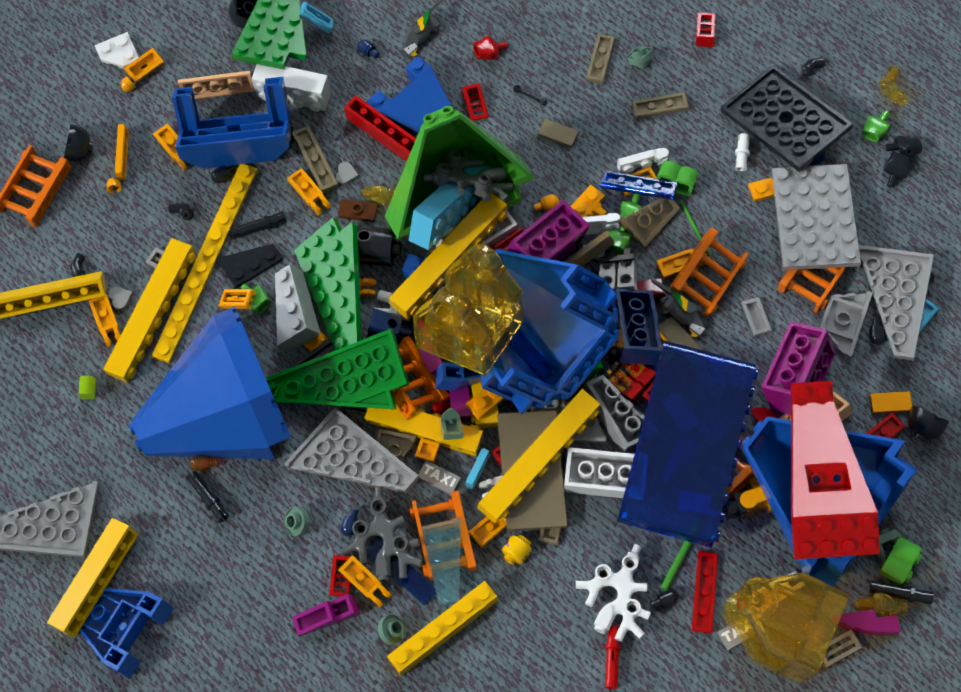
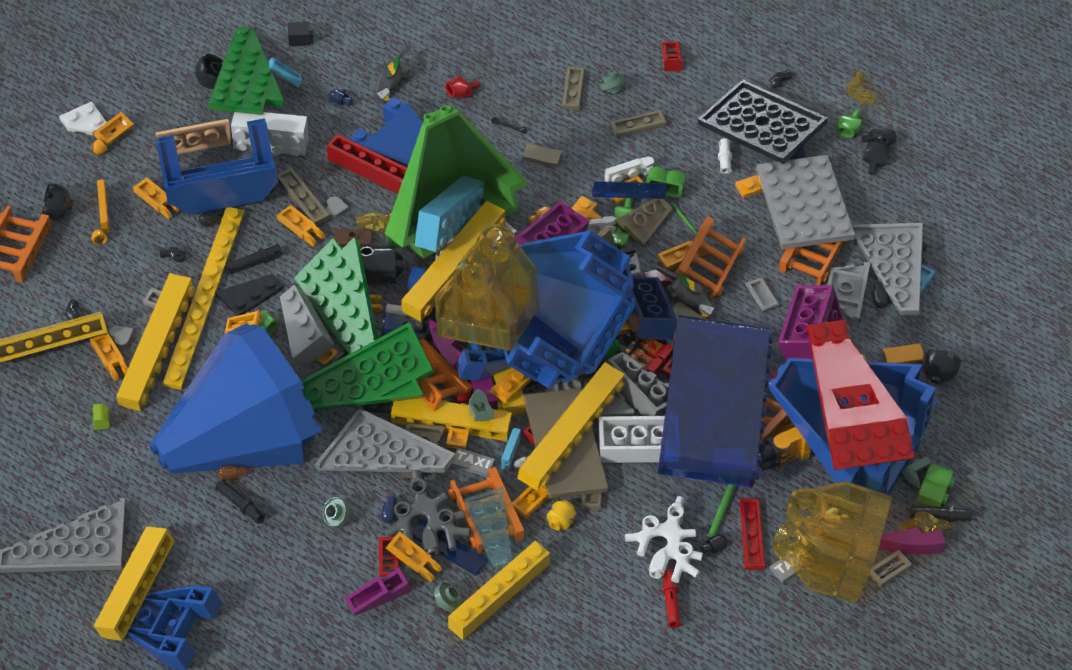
camera: 15 degrees left, 15 degrees down
dark grey plant [421,148,513,202] -> none

